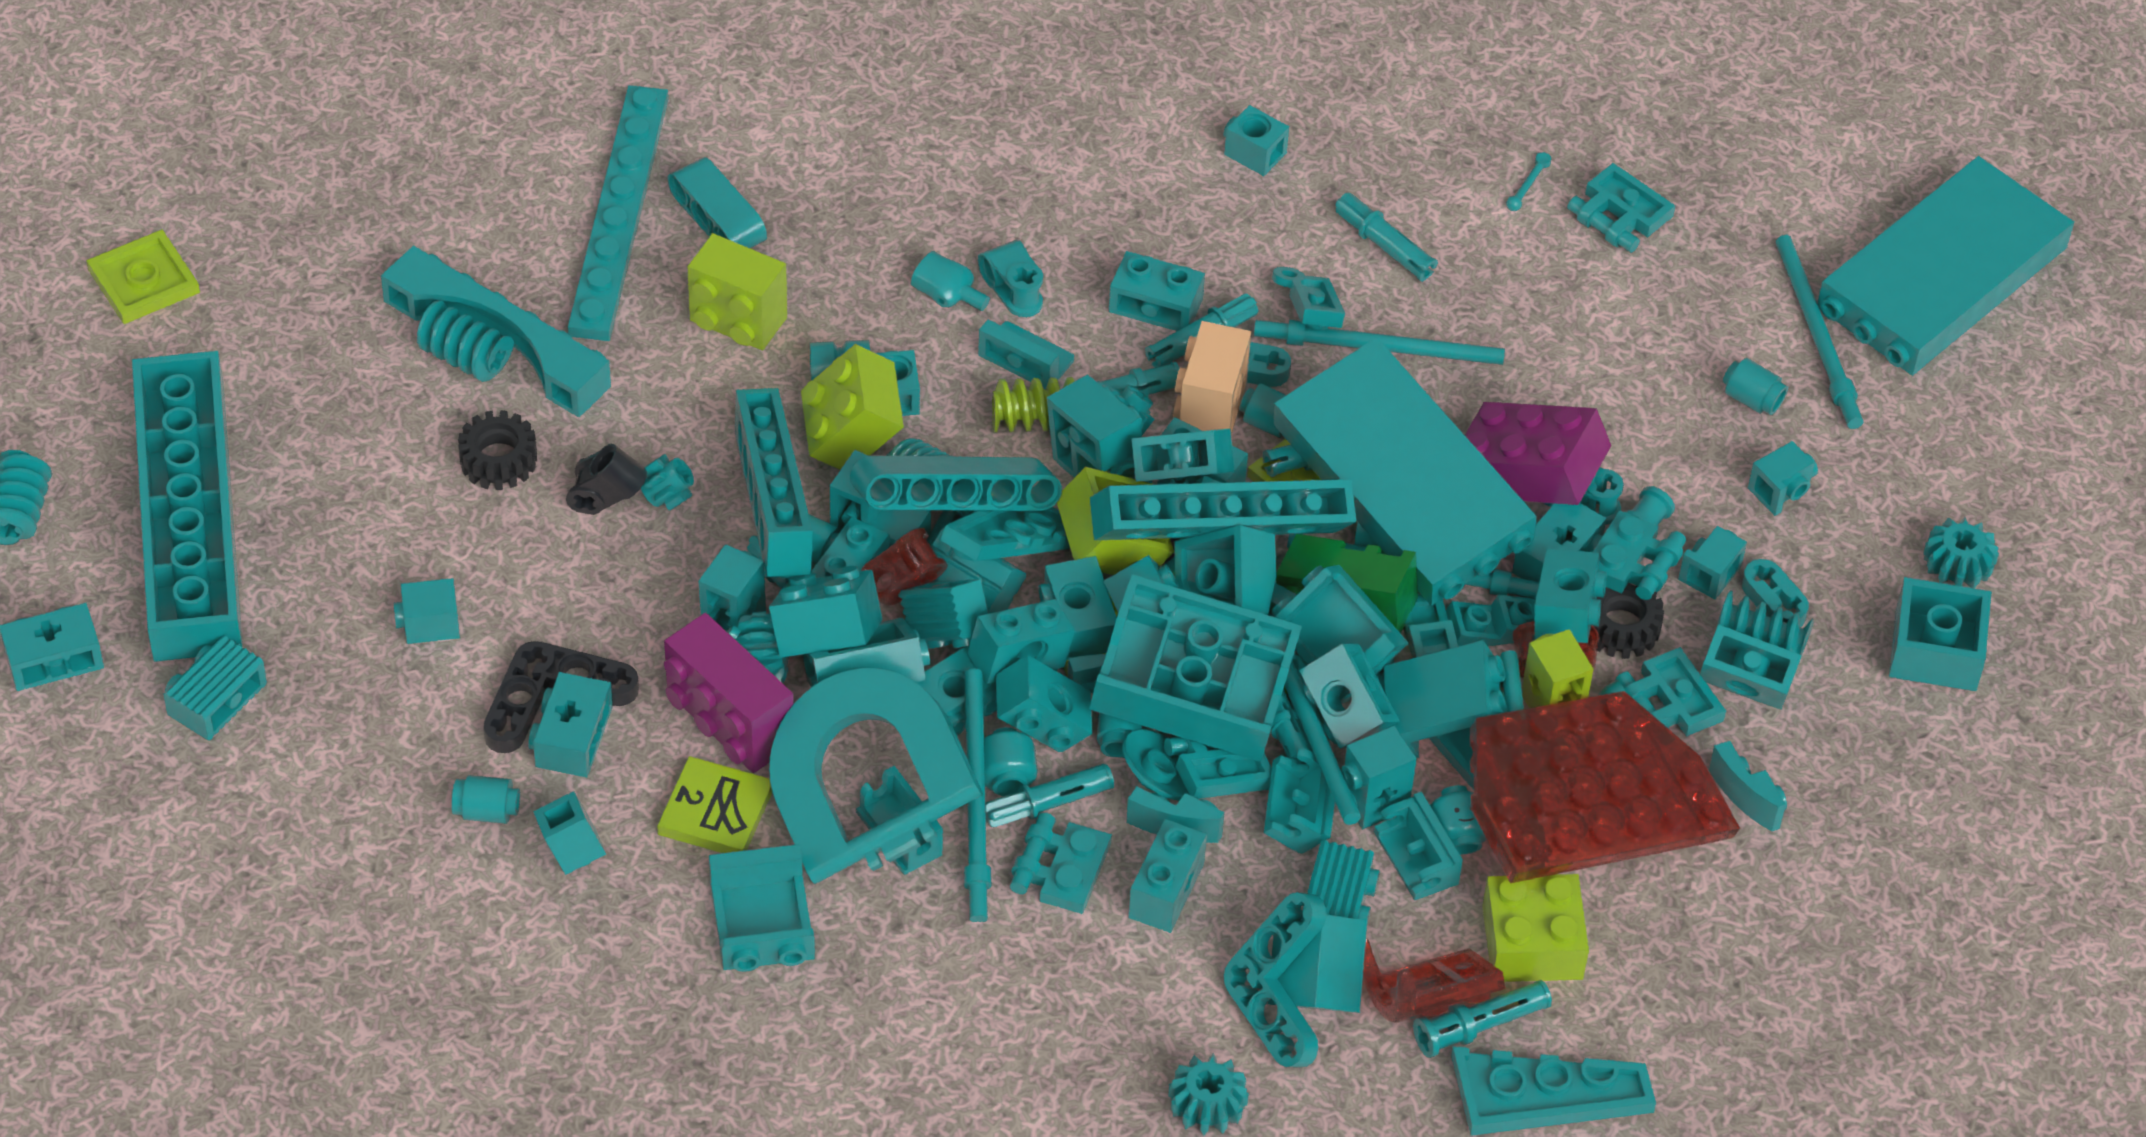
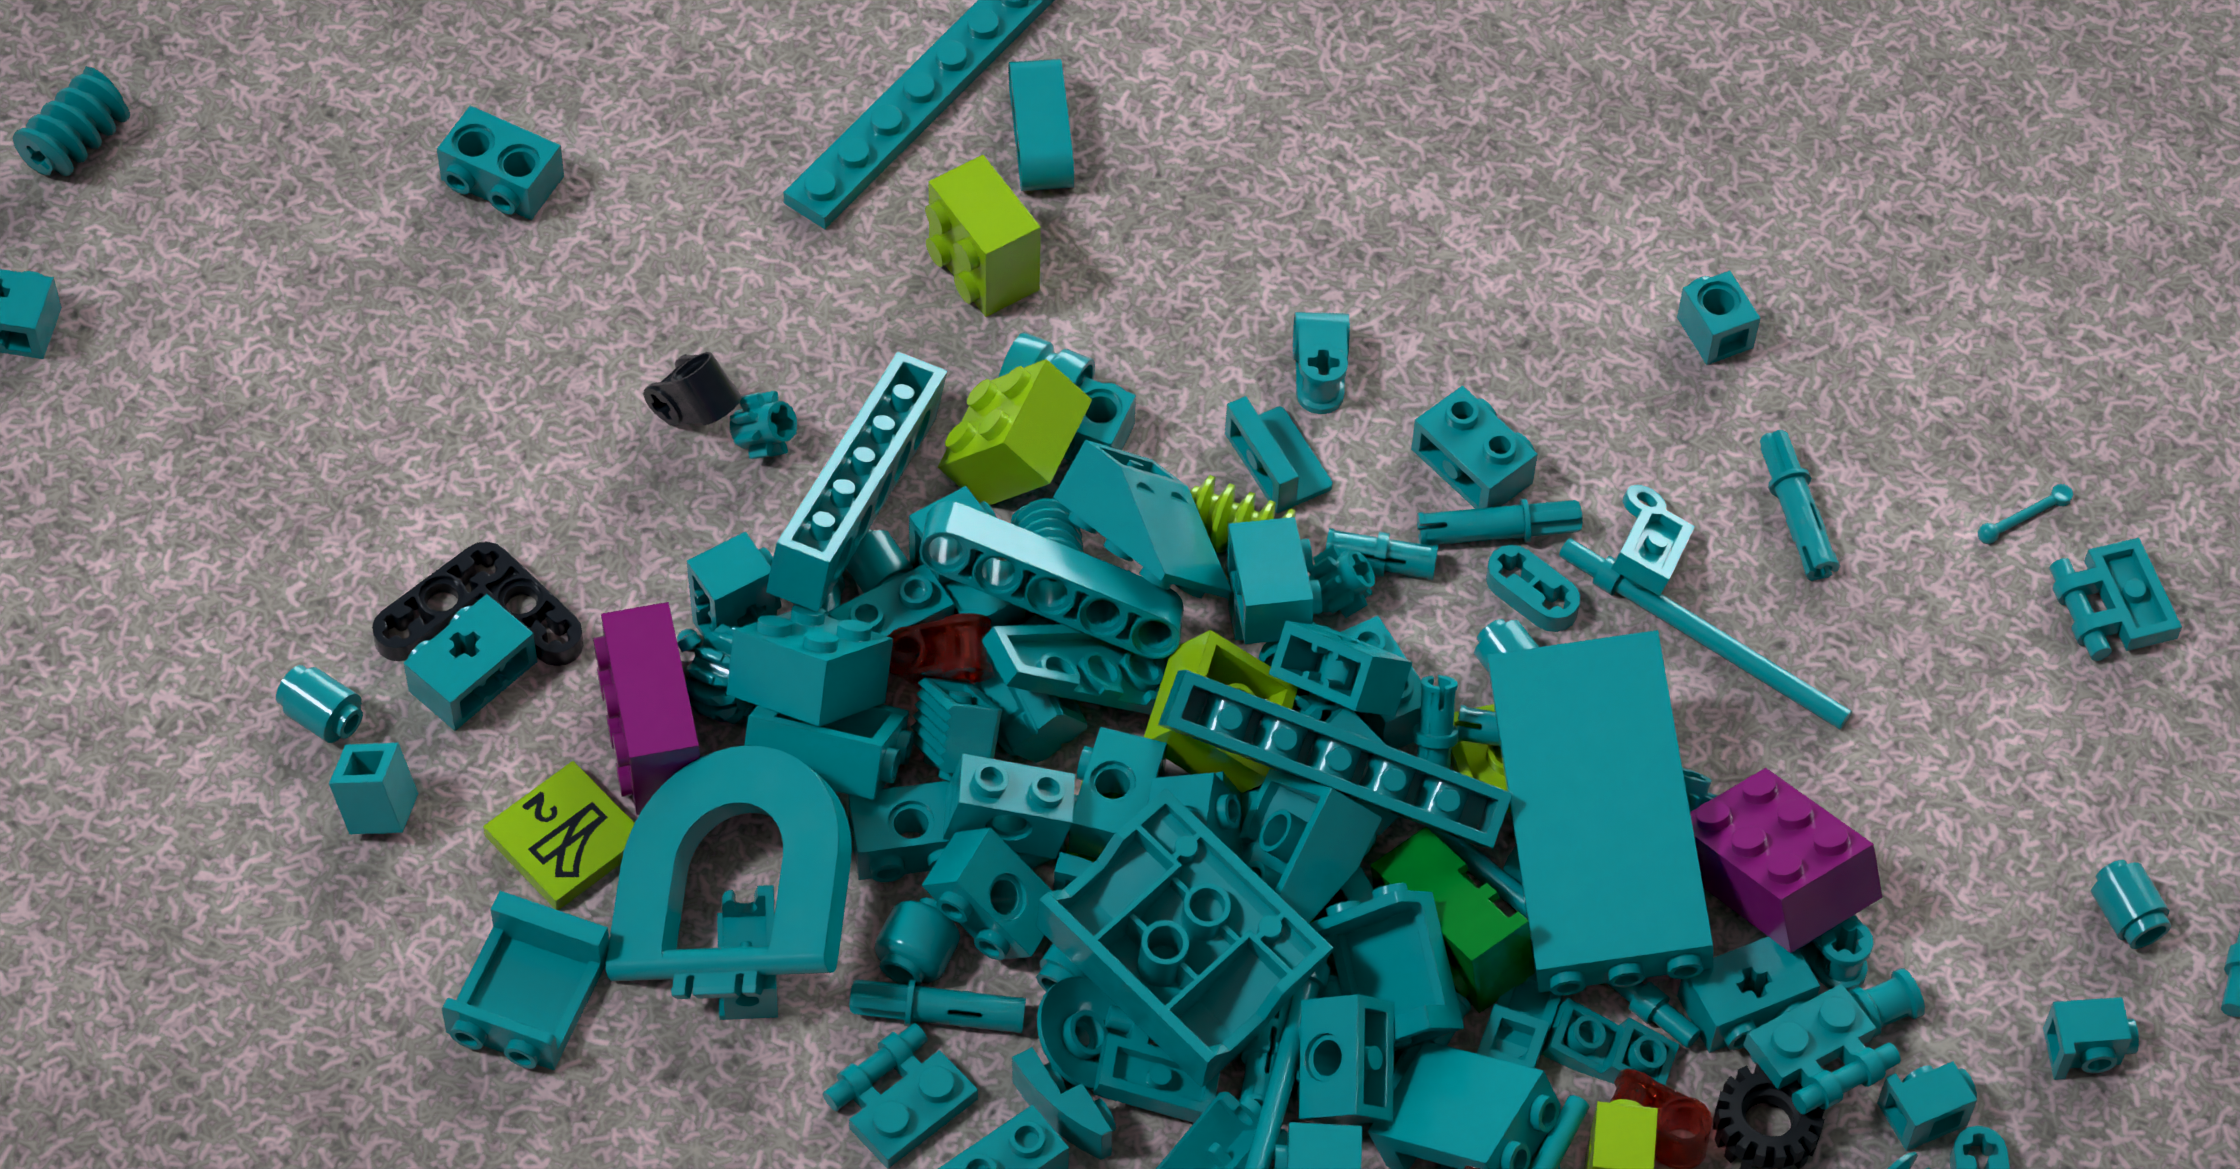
camera: 30 degrees right, 5 degrees up
teal brick [132,351,243,662] -> none
teal brick [163,635,267,741] -> none
teal arch [381,245,611,417] -> none
teal brick [394,578,460,644] -> none
teal piece [417,300,514,382] -> none
black tyre [458,410,537,490] -> none
teal piece [911,251,990,311] -> none
teal bar [964,669,992,922] -> none
light nougat brick [1173,321,1252,435] -> none
teal brick [1535,548,1607,643] -> none
none -> teal brick [437,105,564,220]
none -> teal slope [1053,440,1232,599]
none -> teal pin [1413,675,1458,769]

